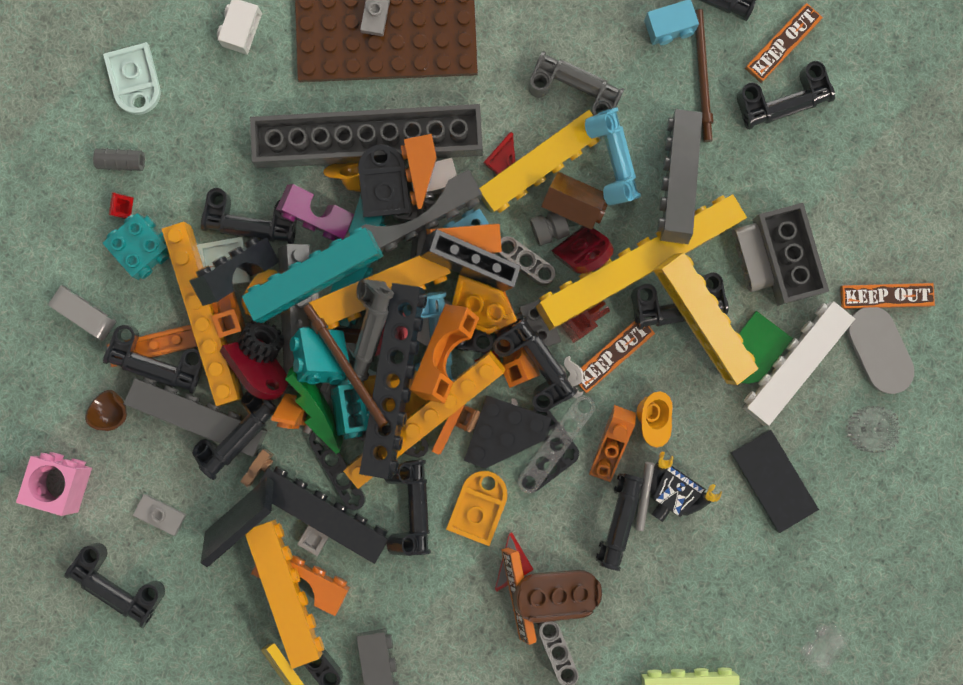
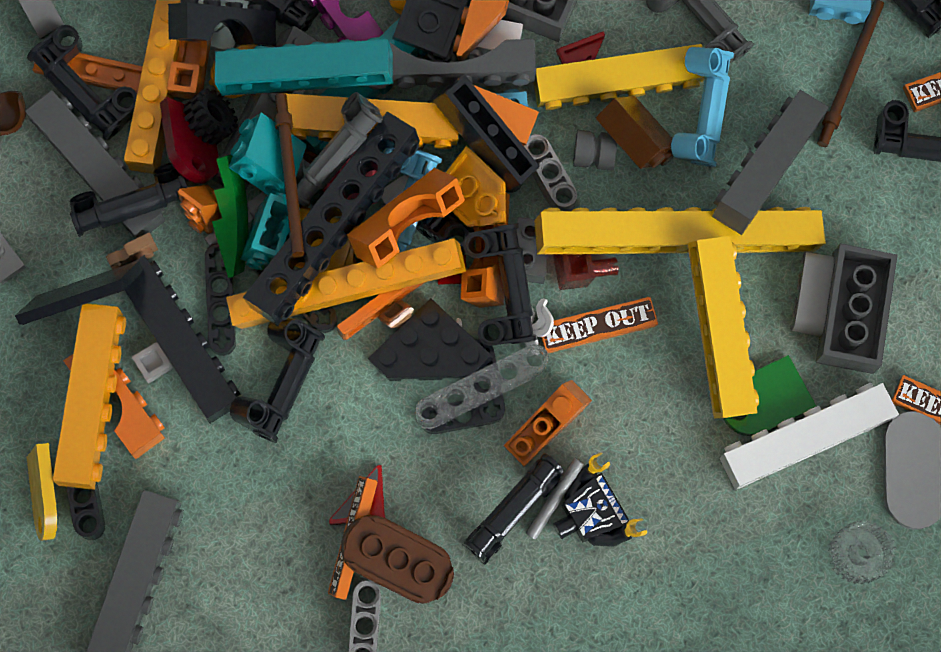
camera: 25 degrees right, 10 degrees down
light orange tile [446,471,507,546] -> none
dark red tile [551,226,614,274] -> none
black piece [631,272,729,330] -> none
light orange piece [636,391,672,448] -> none
black tile [730,430,819,533] -> none

